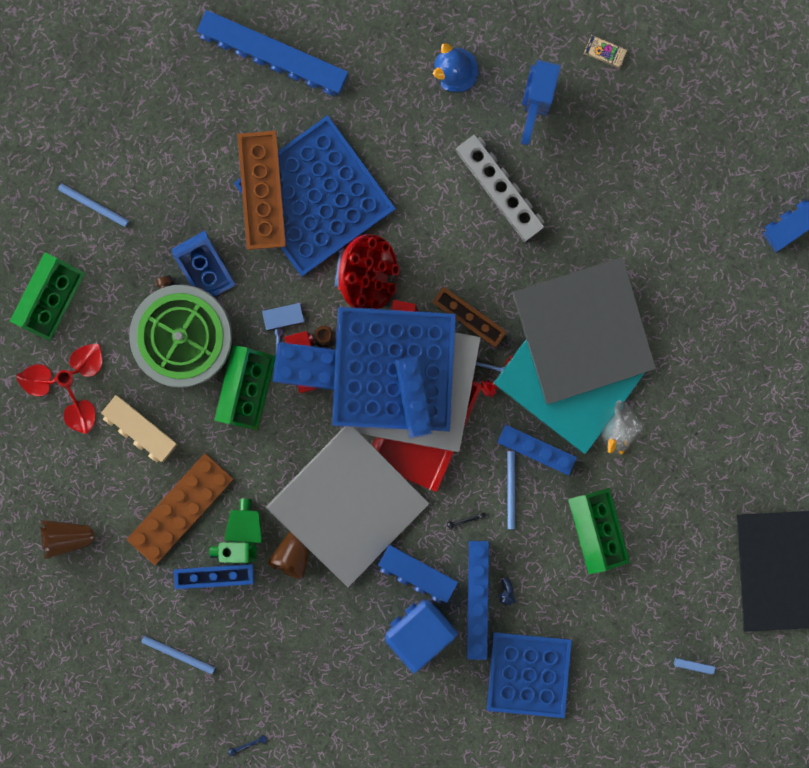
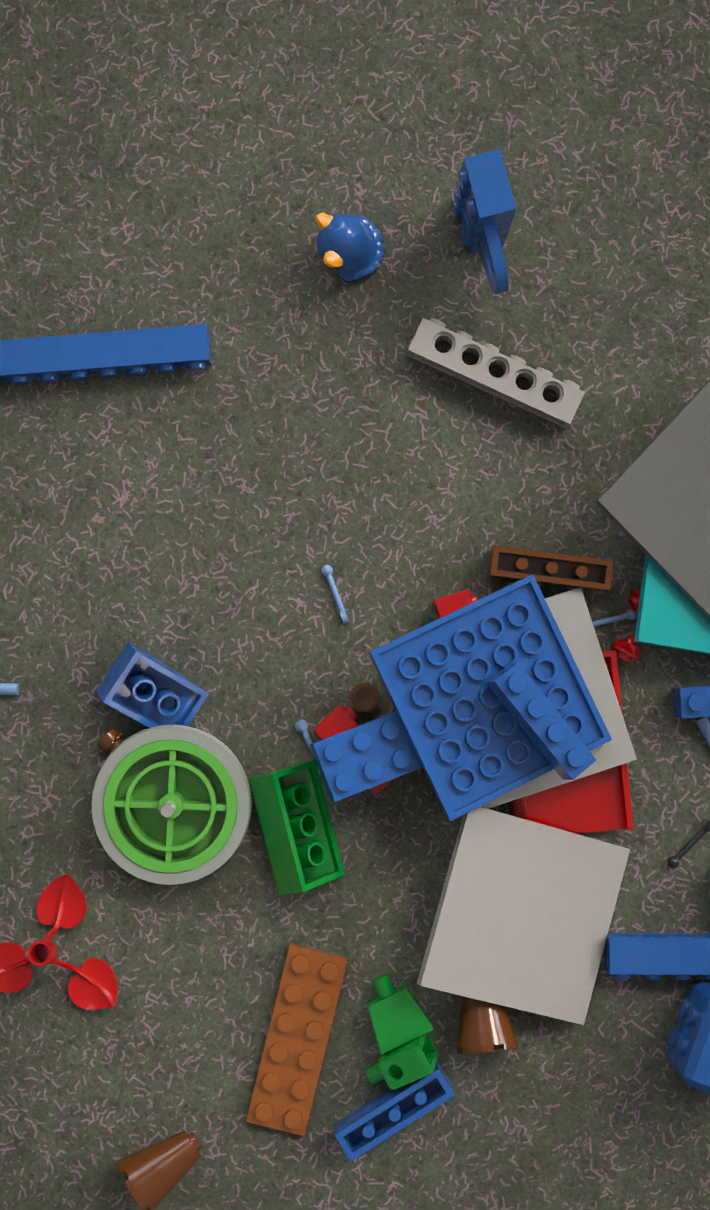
camera: 30 degrees left, 0 degrees up
tan brick [101,395,178,463] -> none
blue plate [234,115,396,277] -> none
dark orange plate [237,131,286,250] -> none
medium blue tile [262,303,304,330] -> none
red bracket [338,234,400,309] -> none
tile [584,35,627,68] -> none

